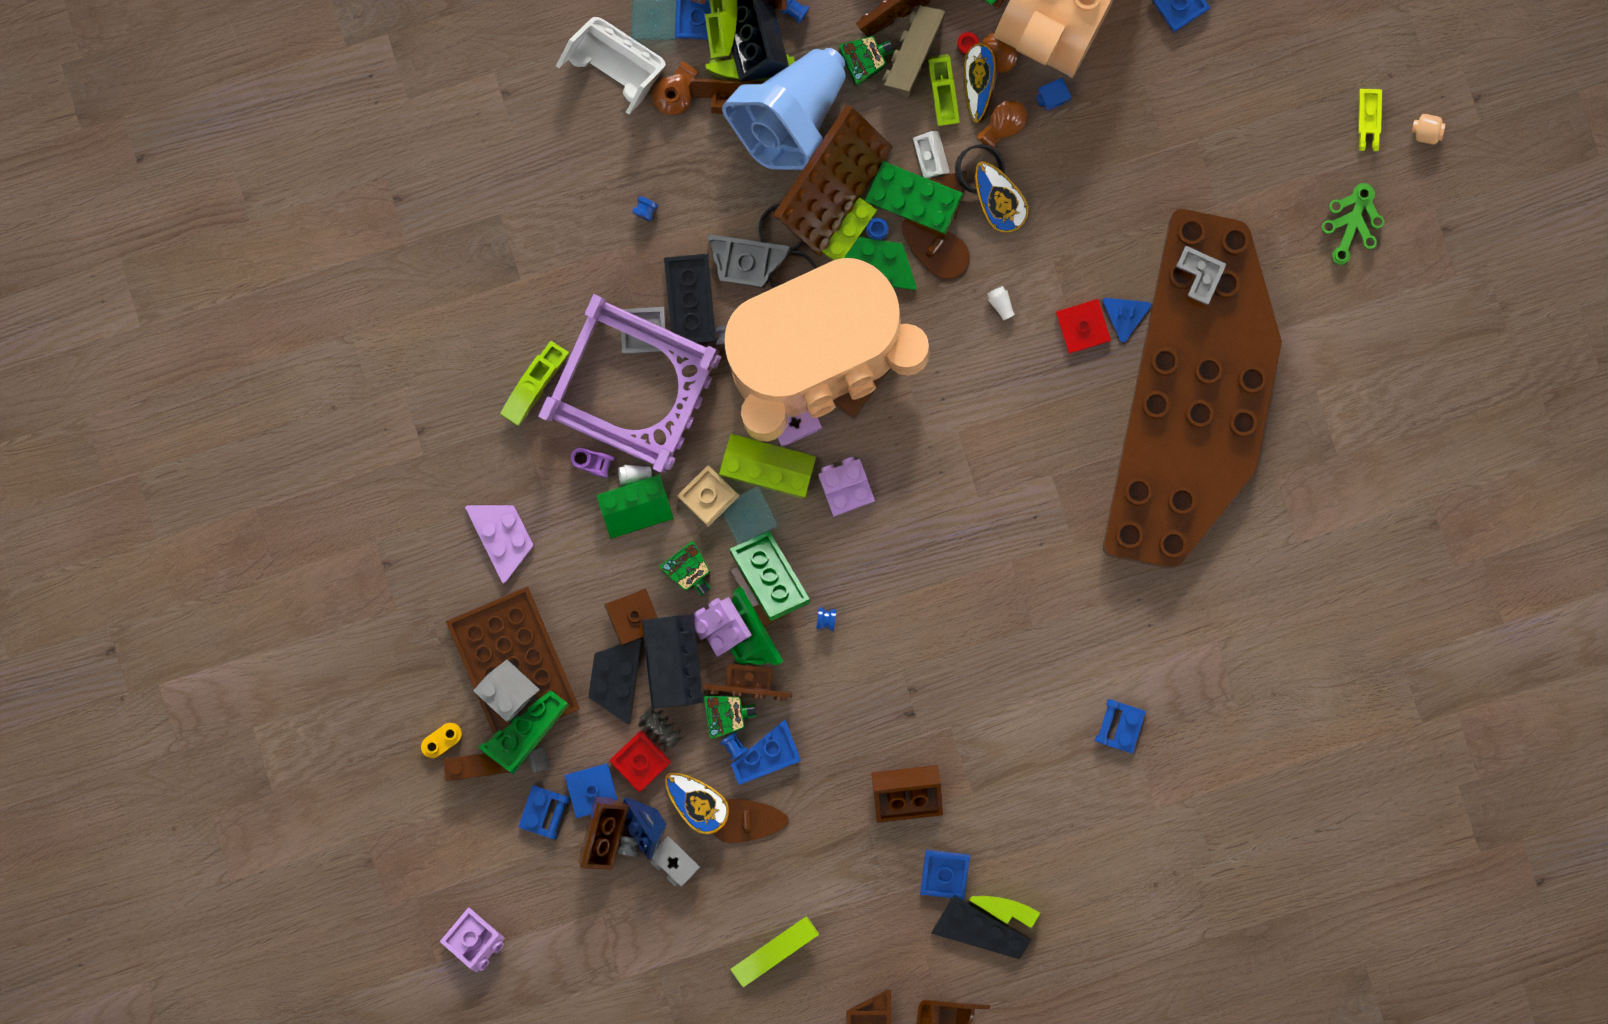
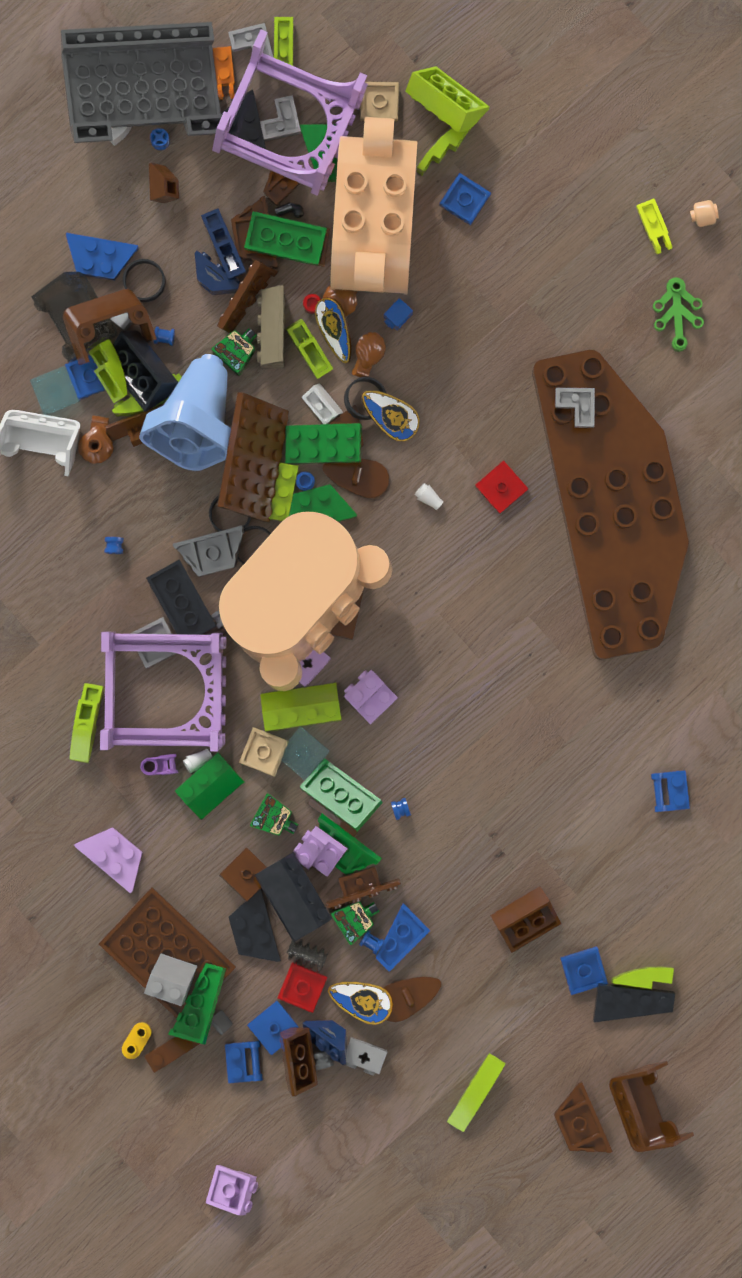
camera: 20 degrees left, 0 degrees up
blue piece [1102,298,1151,343] -> none

